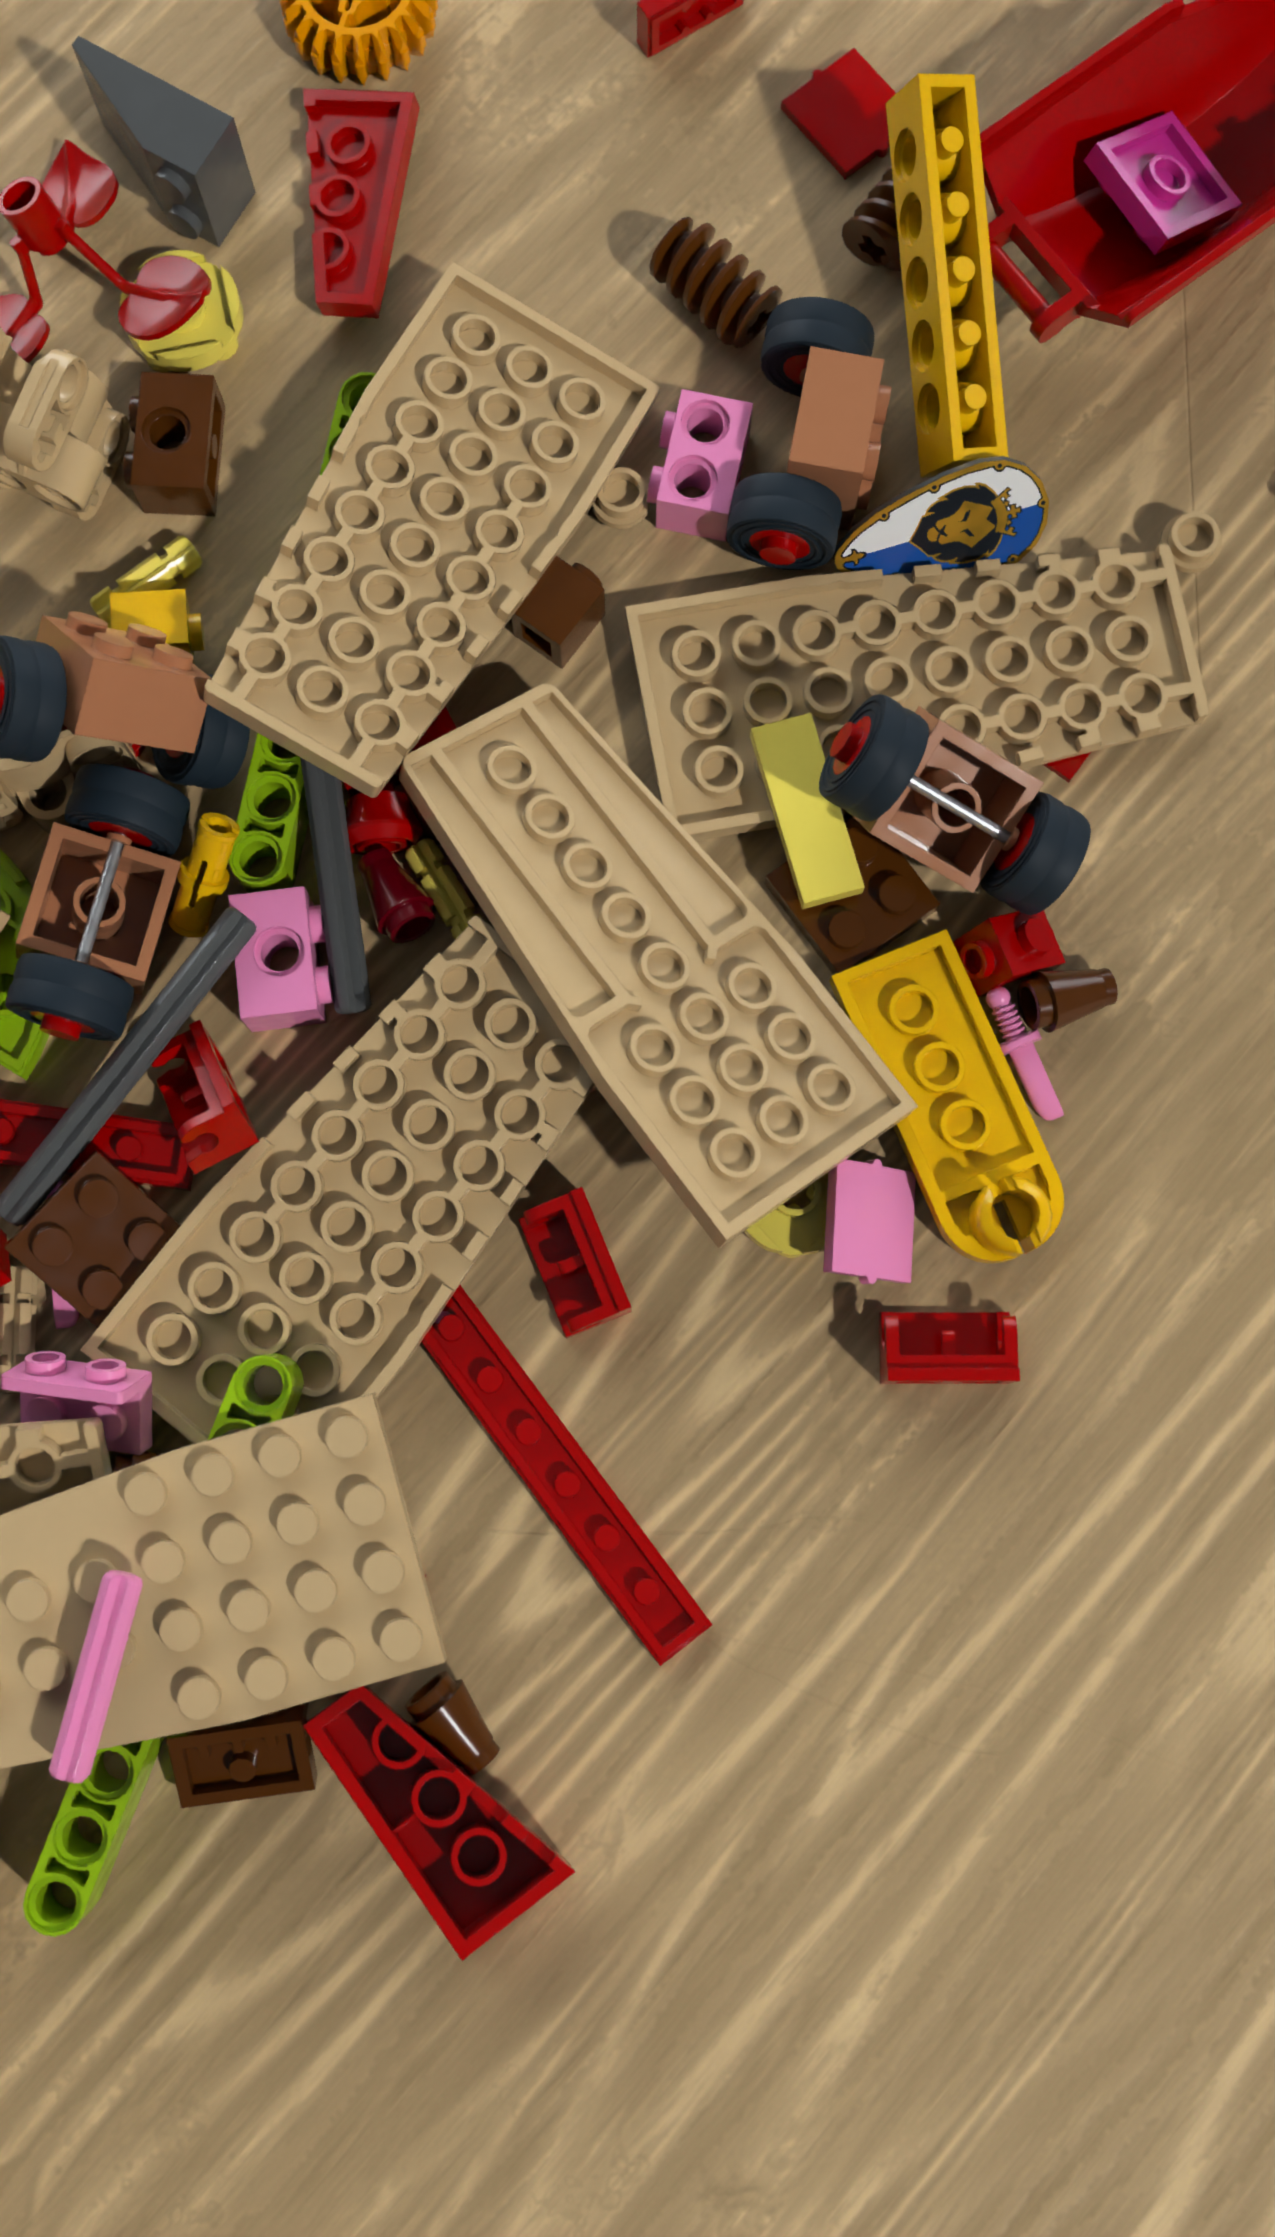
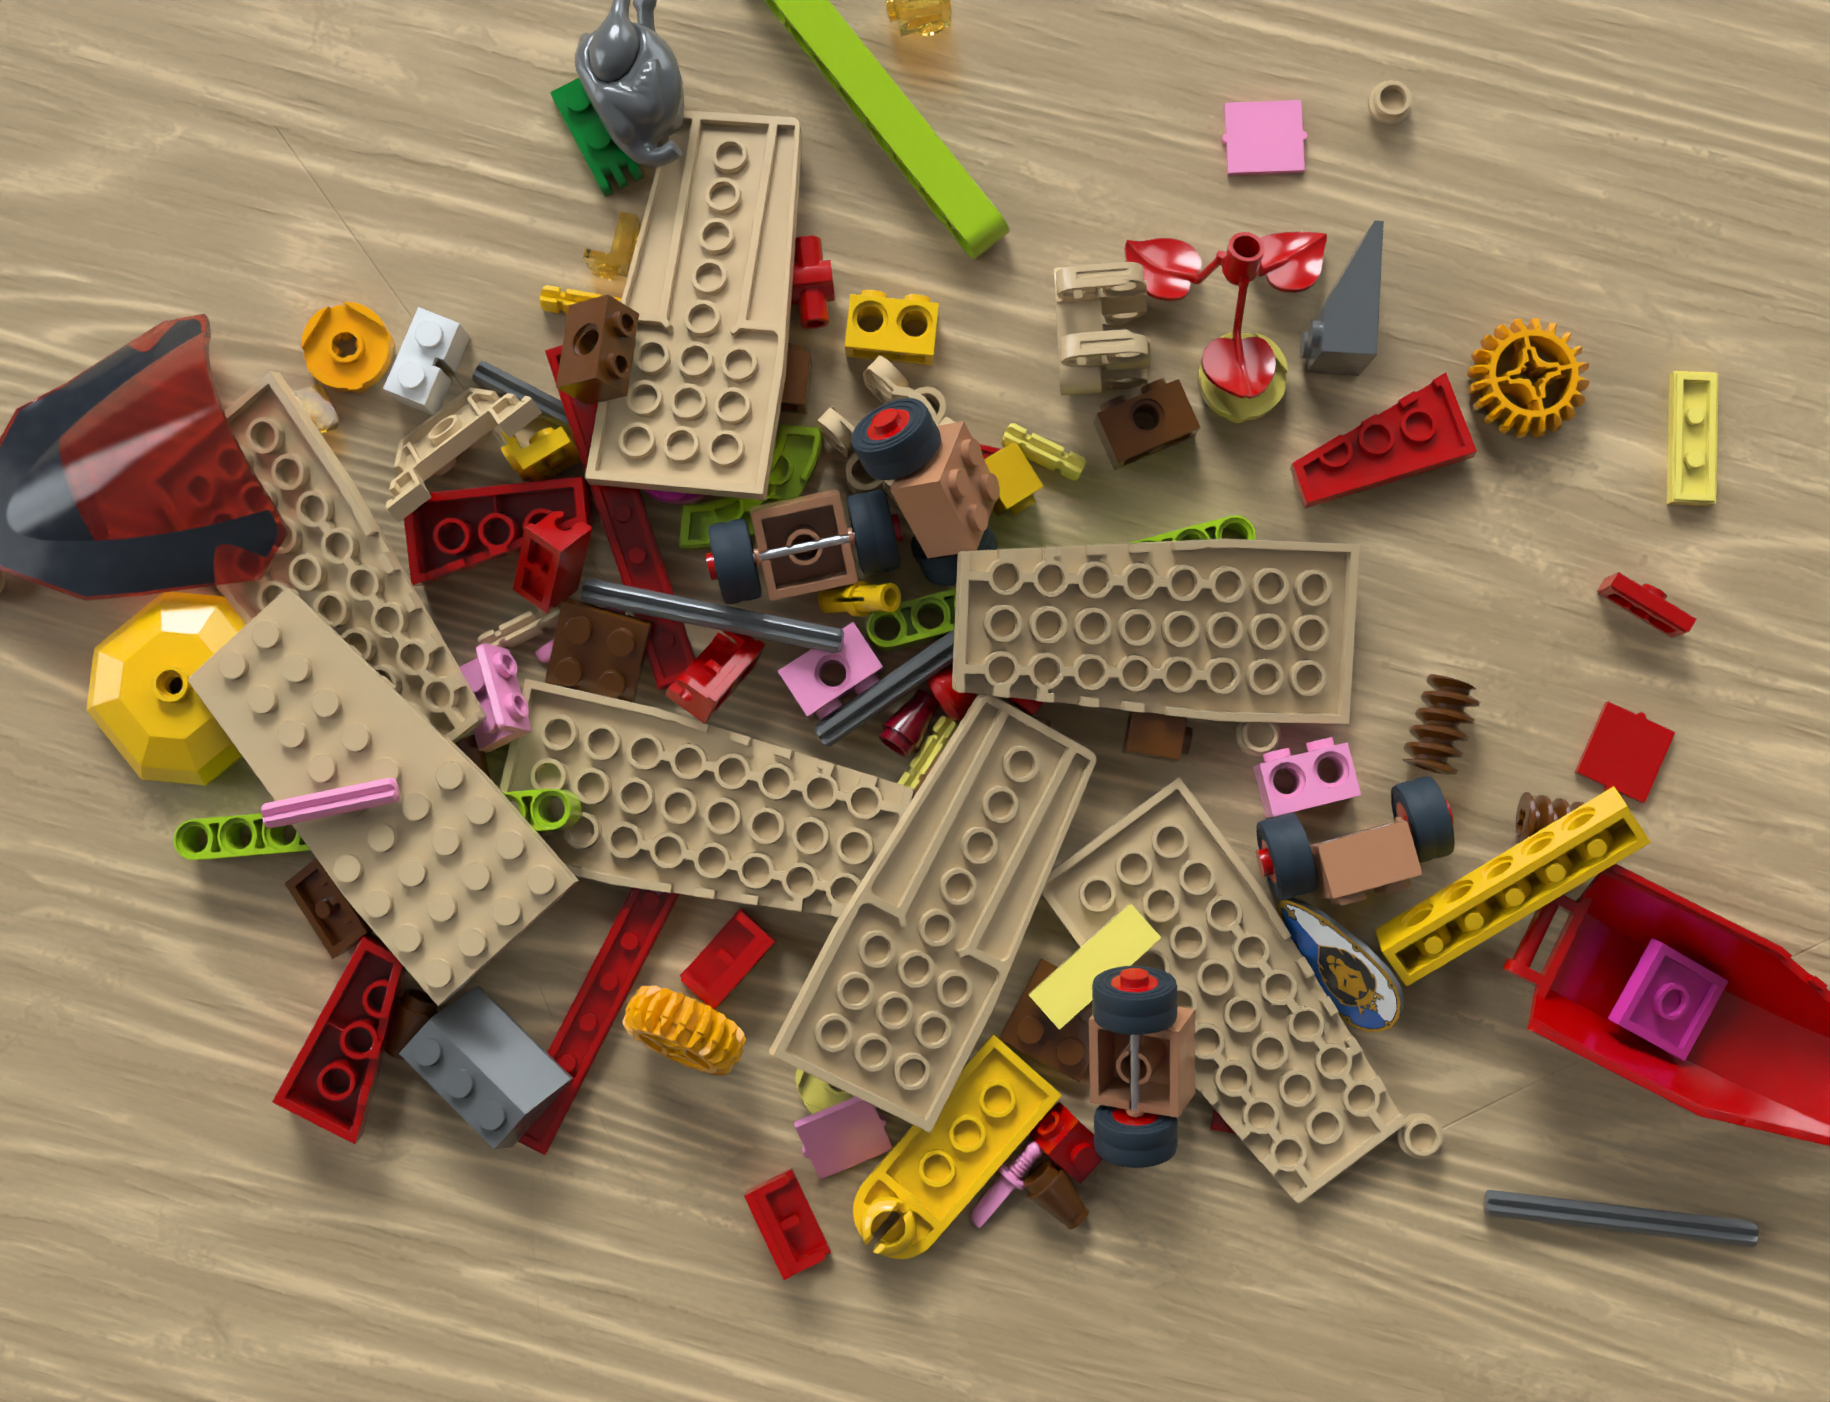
camera: 65 degrees right, 5 degrees up
none -> dark grey slope [399,986,574,1149]
none -> light orange gear [622,985,746,1076]

